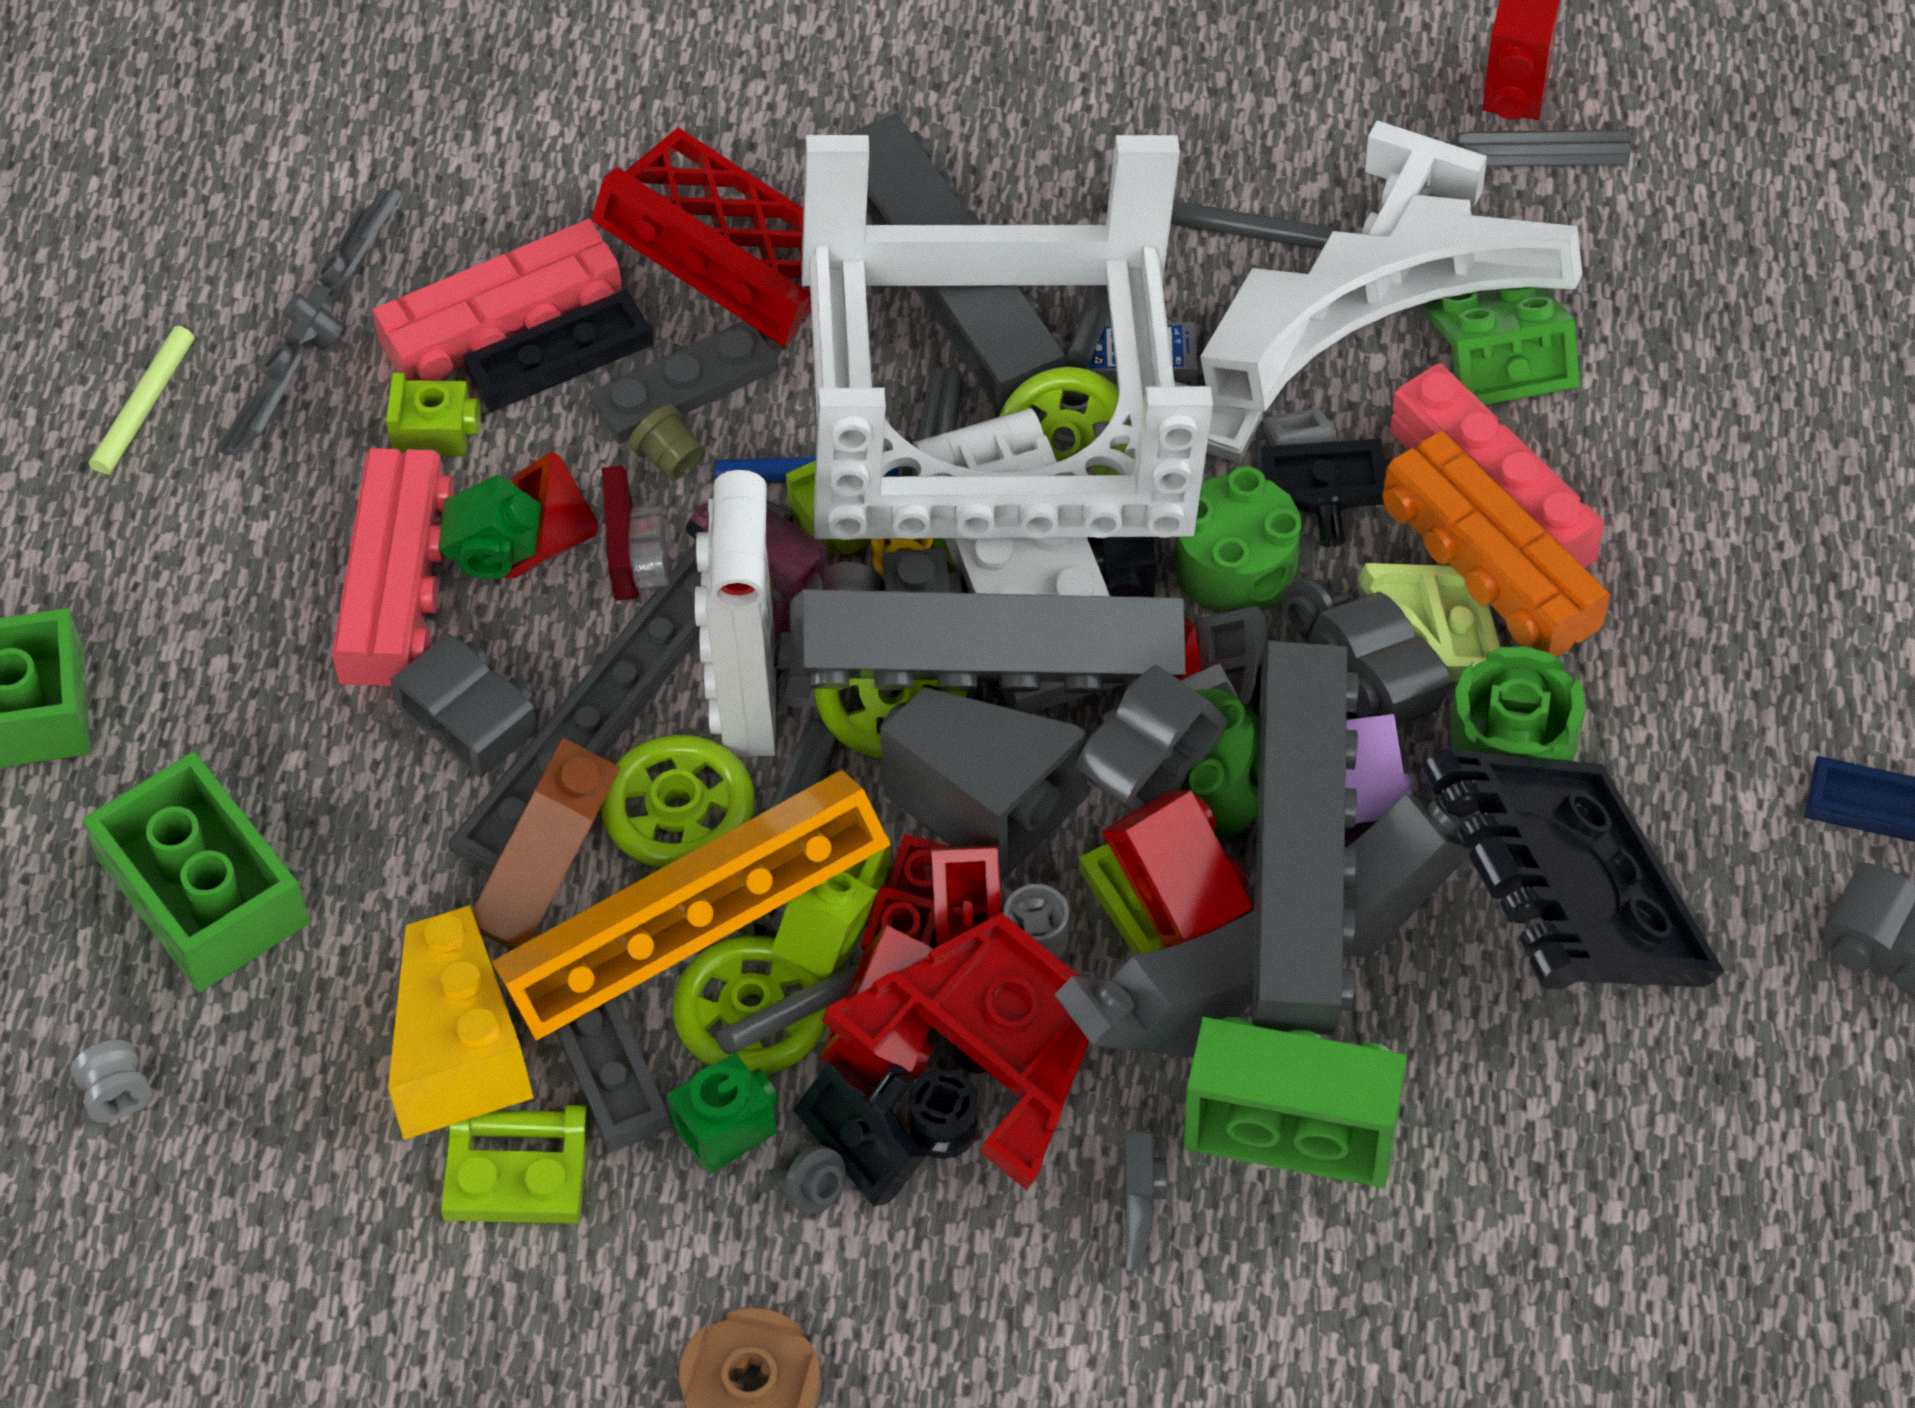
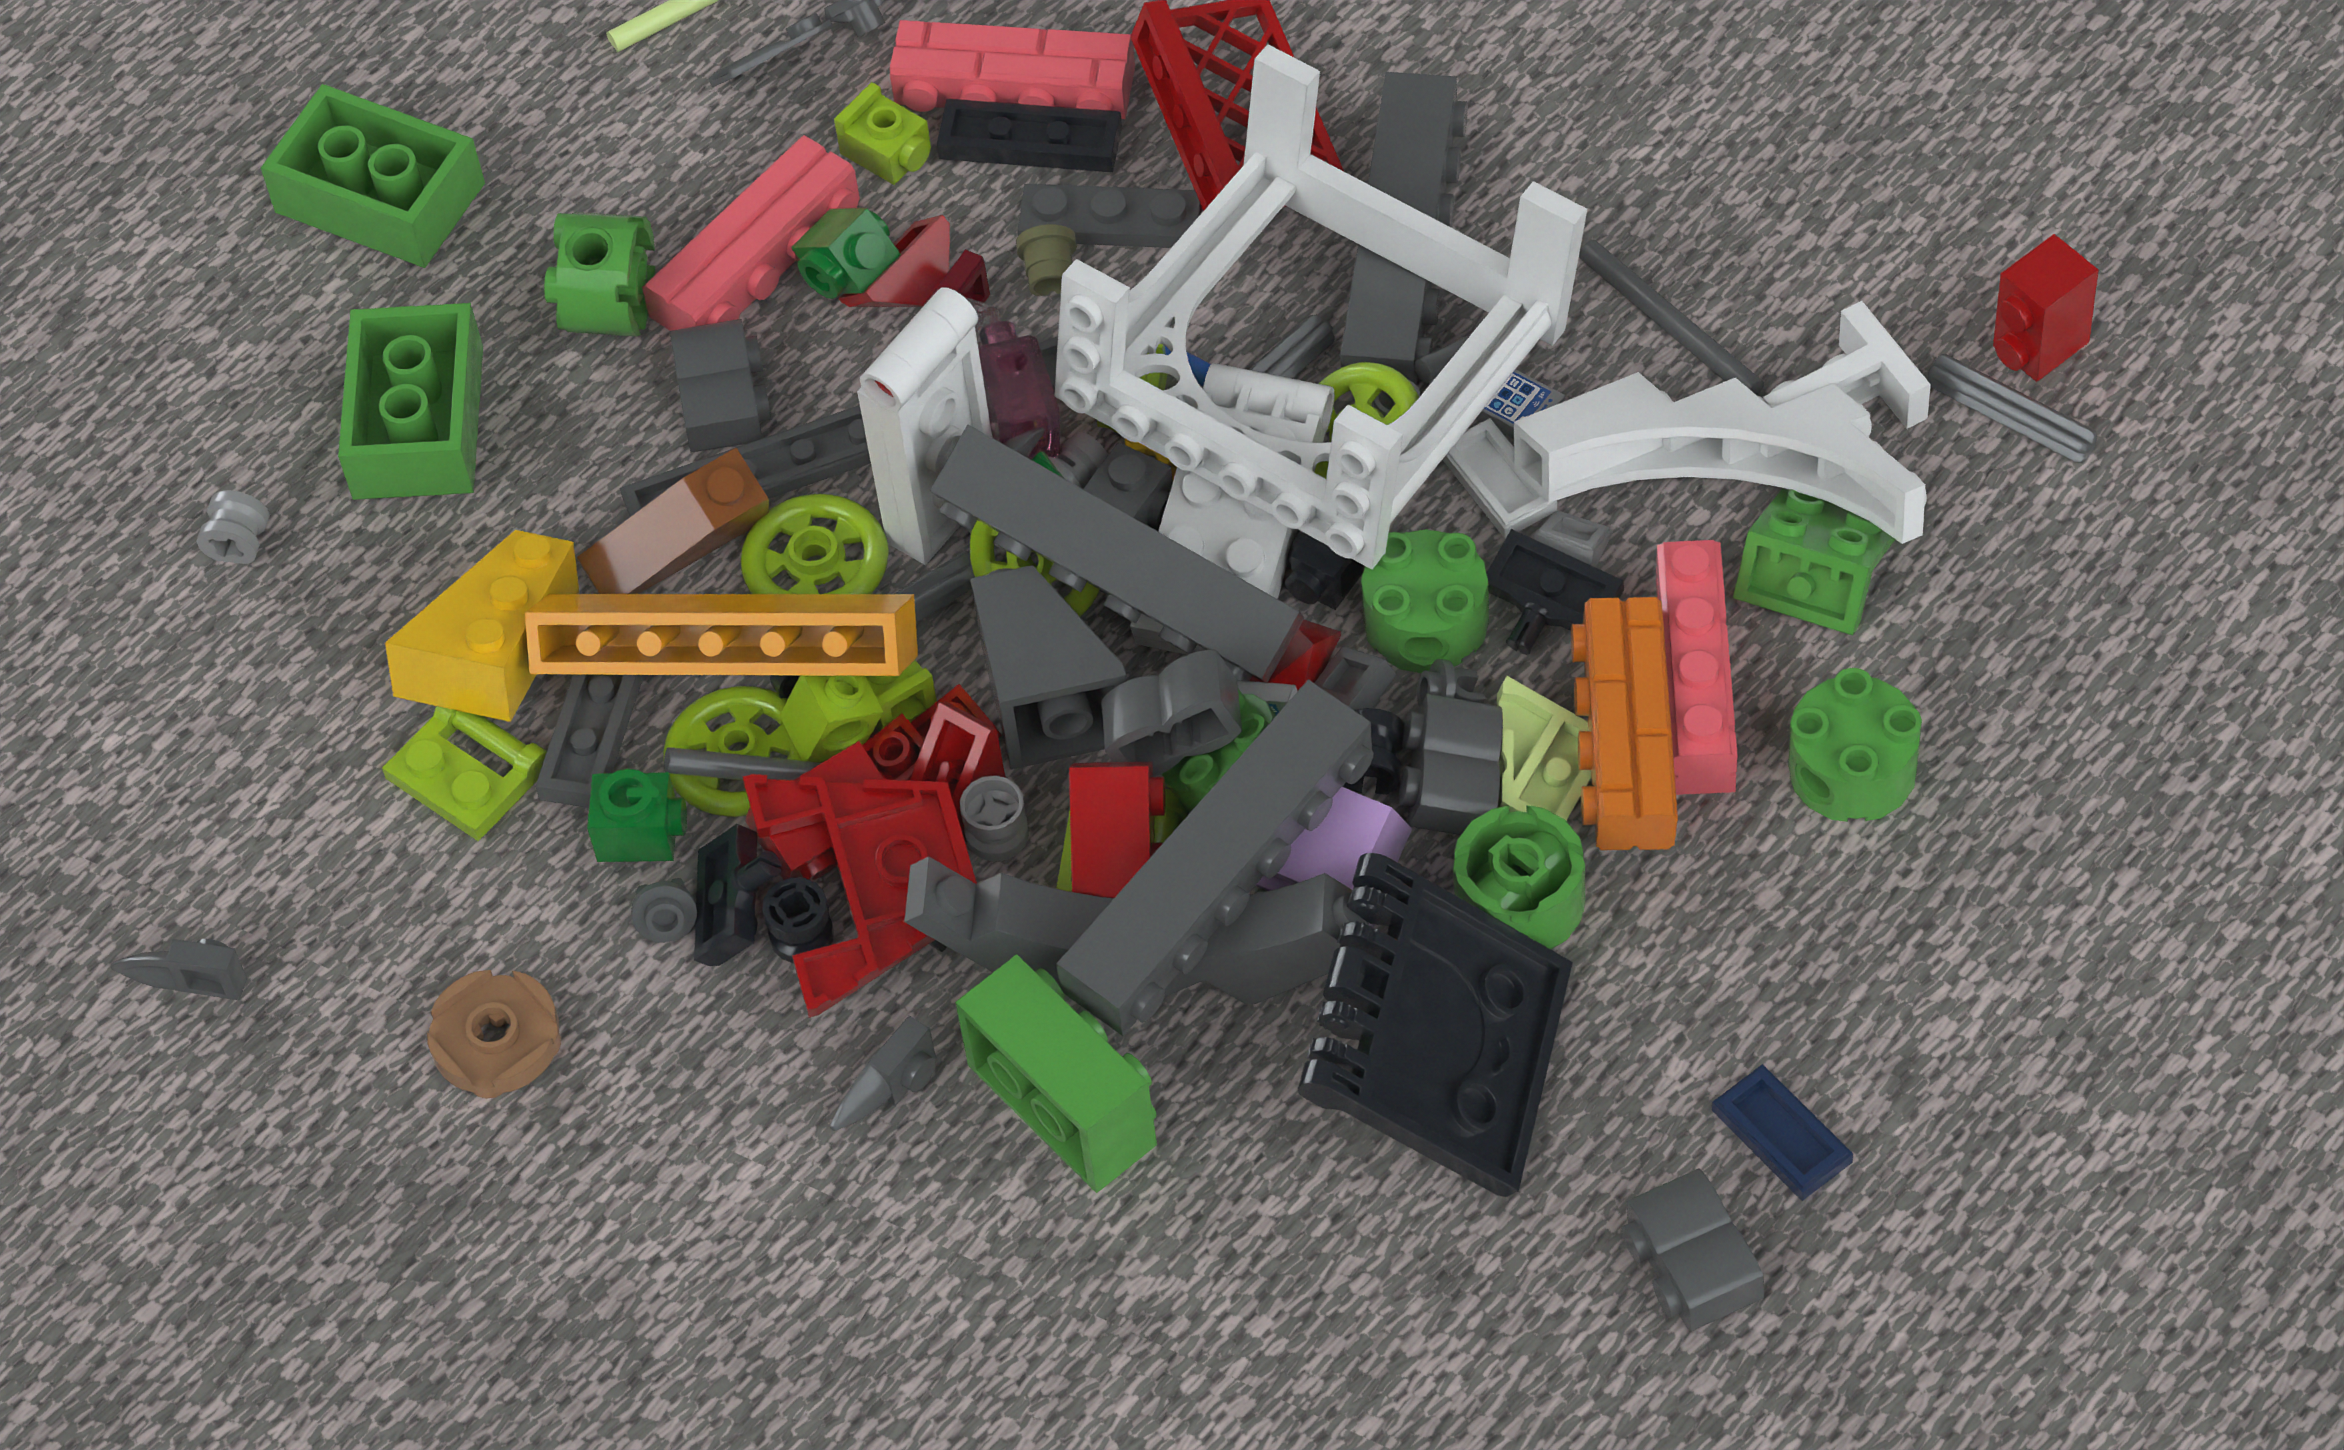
camera: 40 degrees right, 0 degrees up
none -> bright green brick [544,212,655,337]
none -> bright green brick [1788,668,1922,822]

